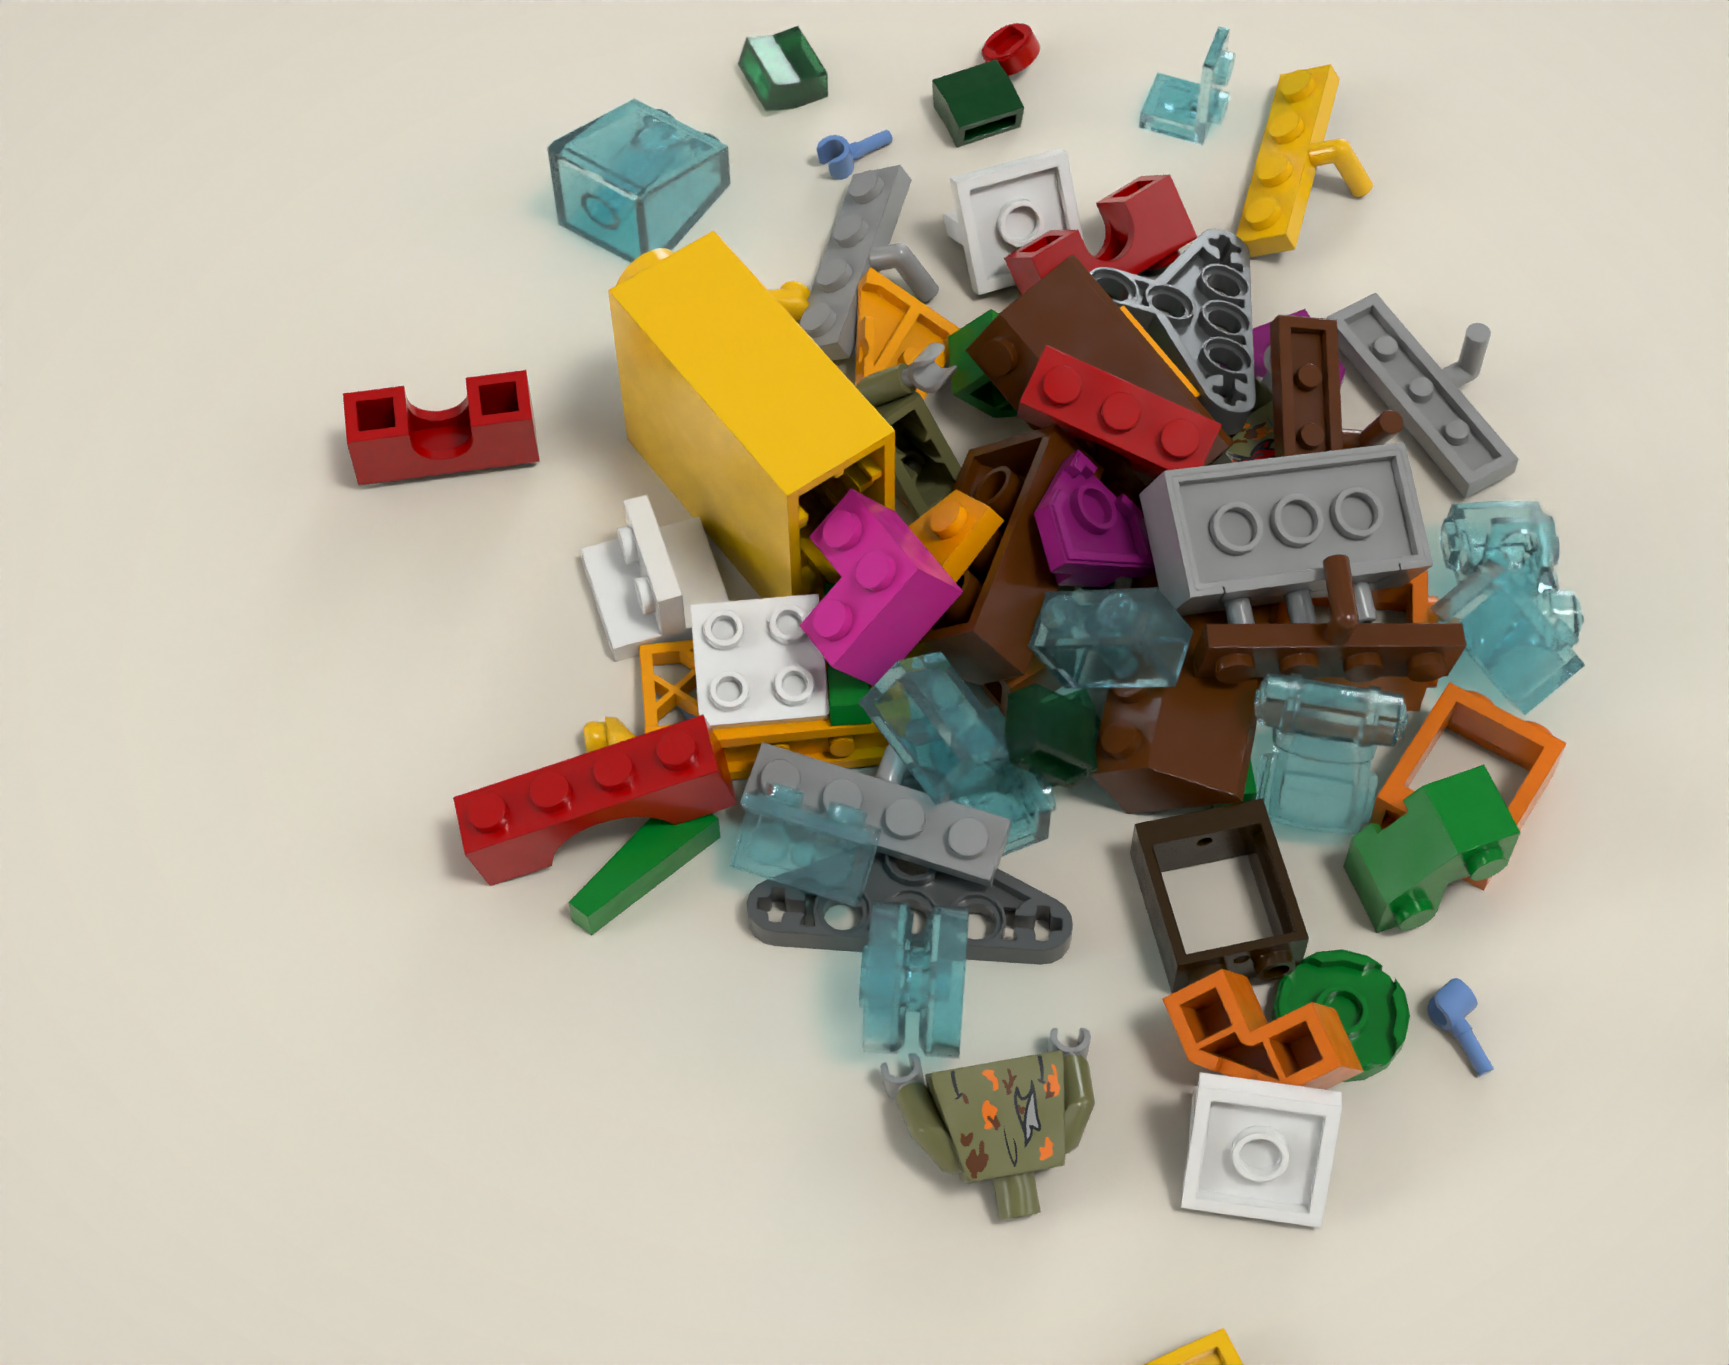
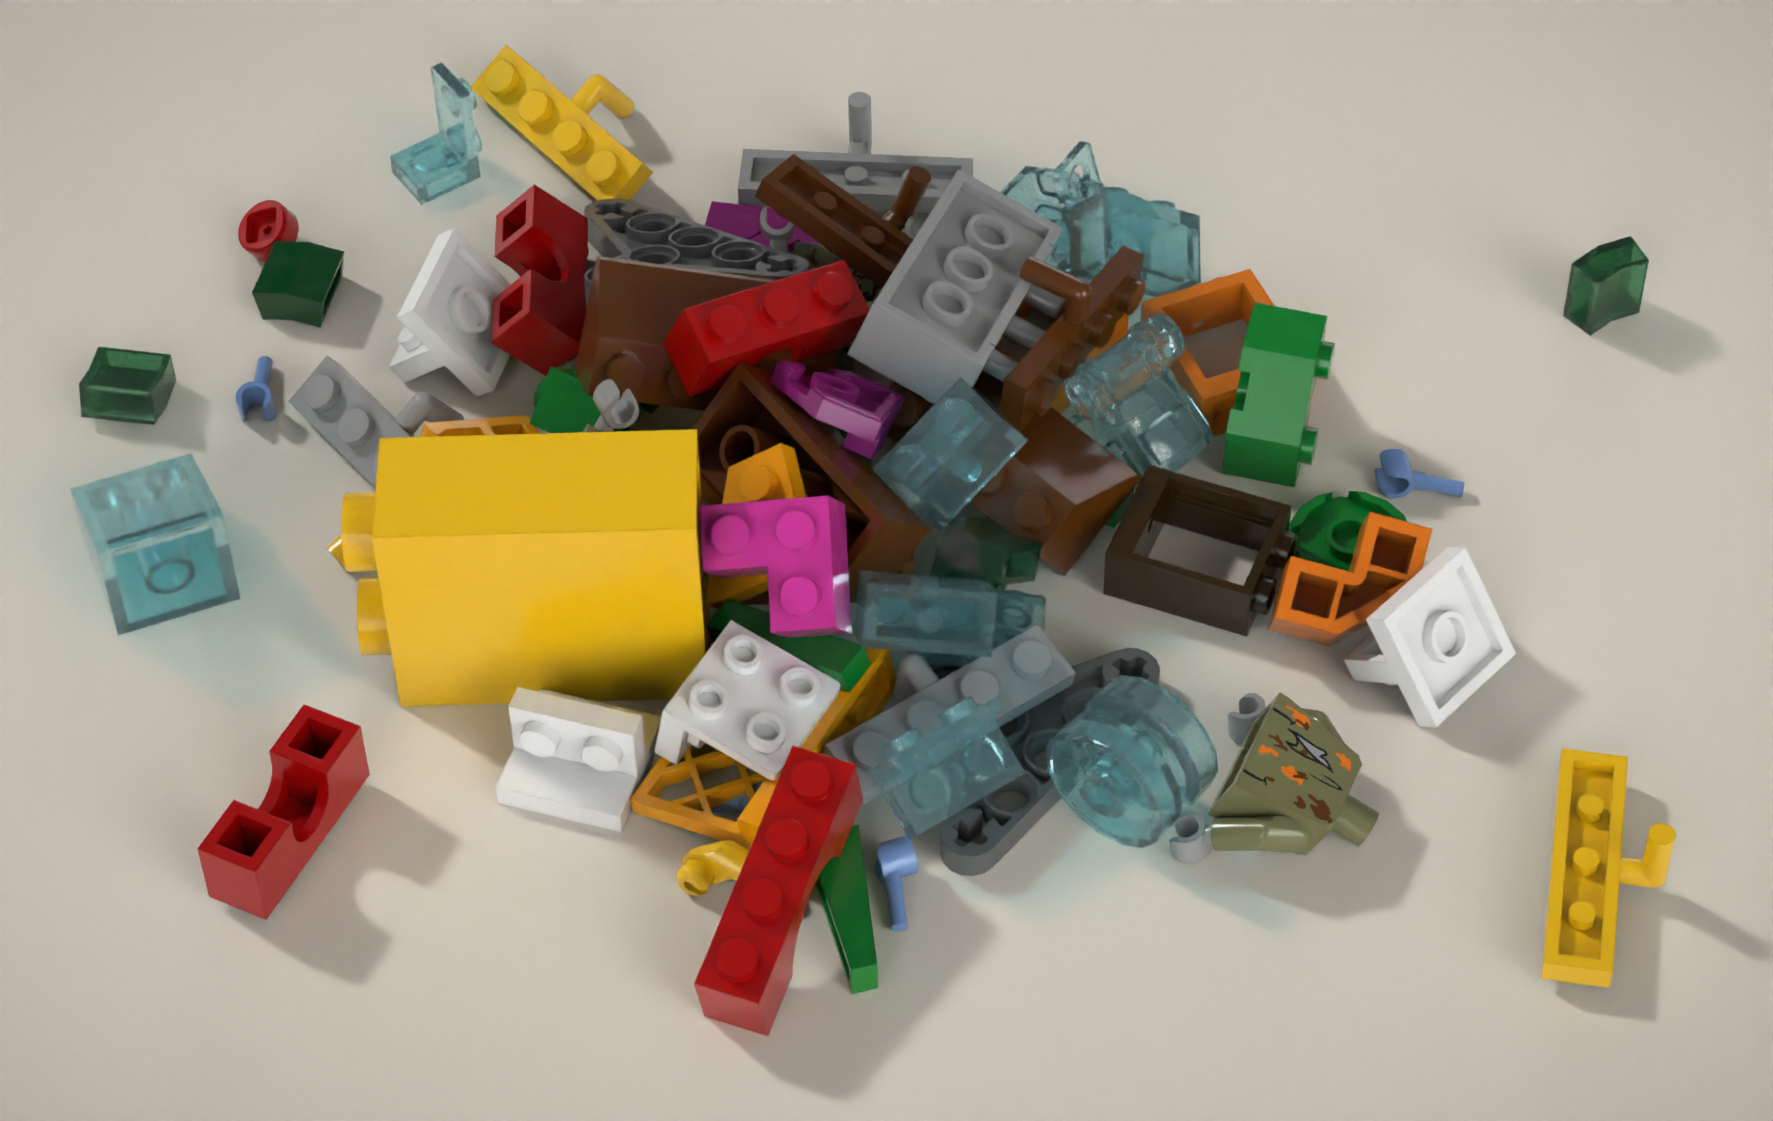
camera: 55 degrees left, 10 degrees down
none -> medium blue hand [875,836,918,931]

